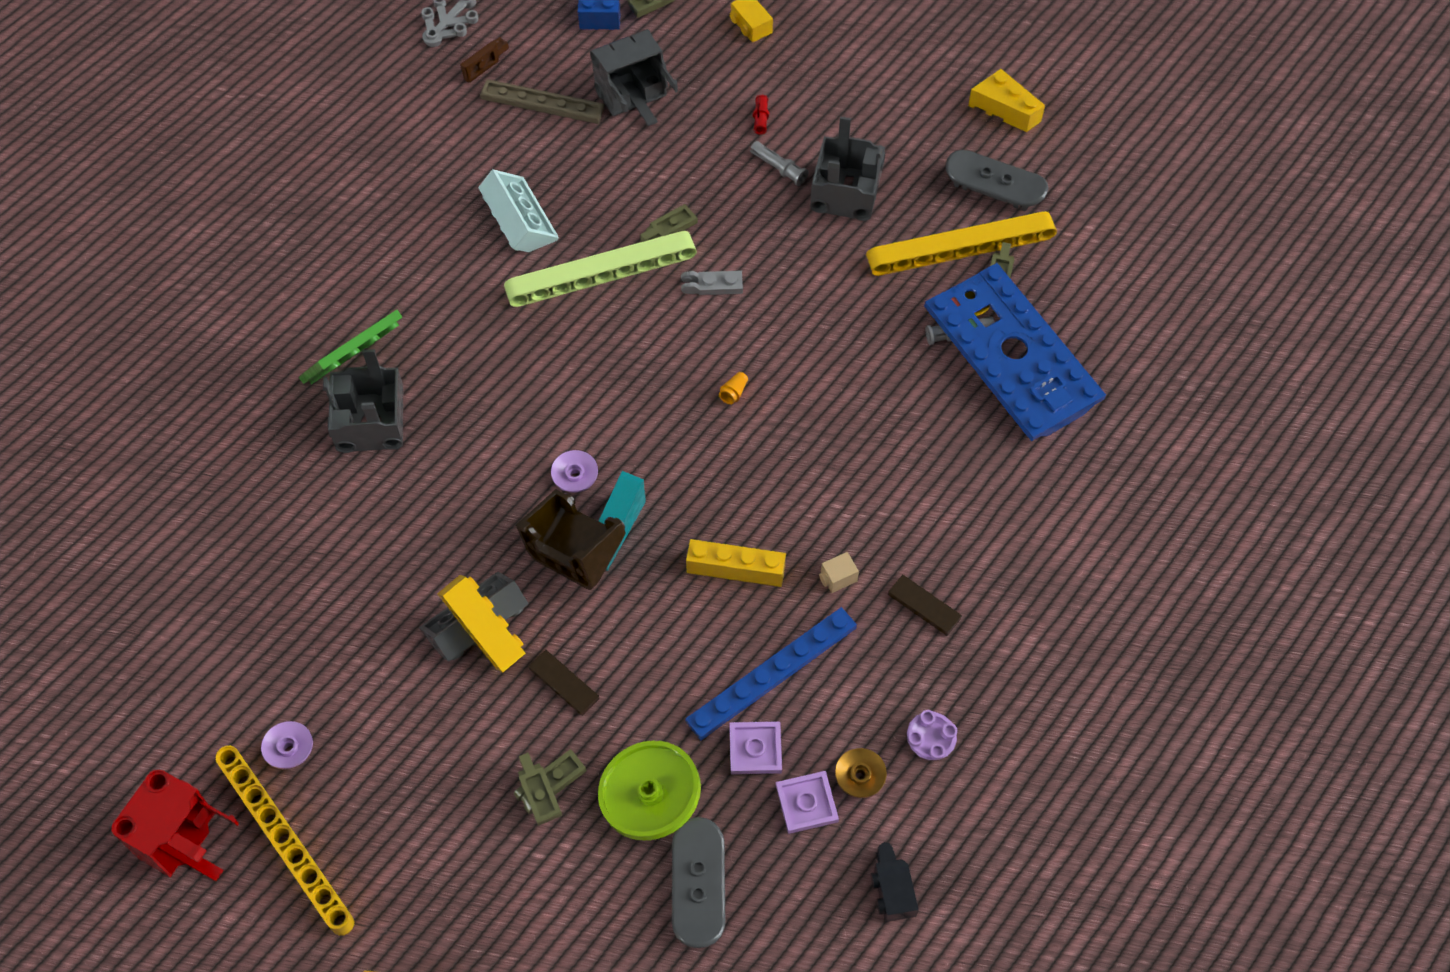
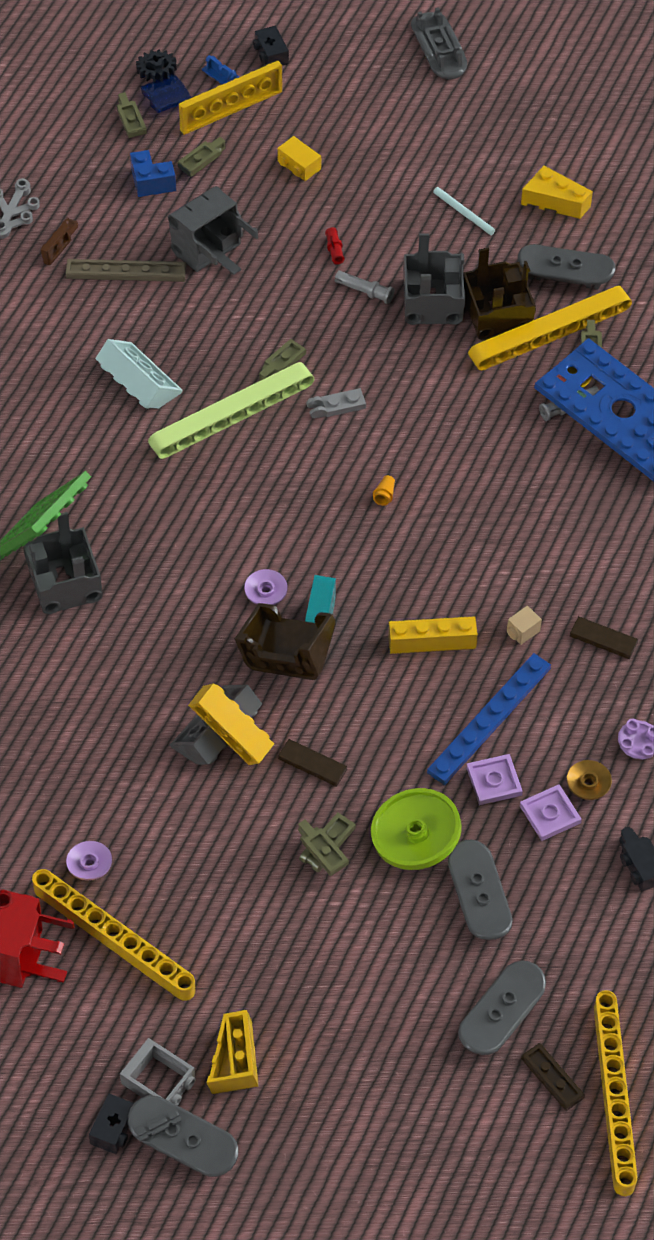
camera: 15 degrees left, 5 degrees down
none -> light aqua bar [433,187,495,235]
none -> dark brown piece [463,247,536,341]

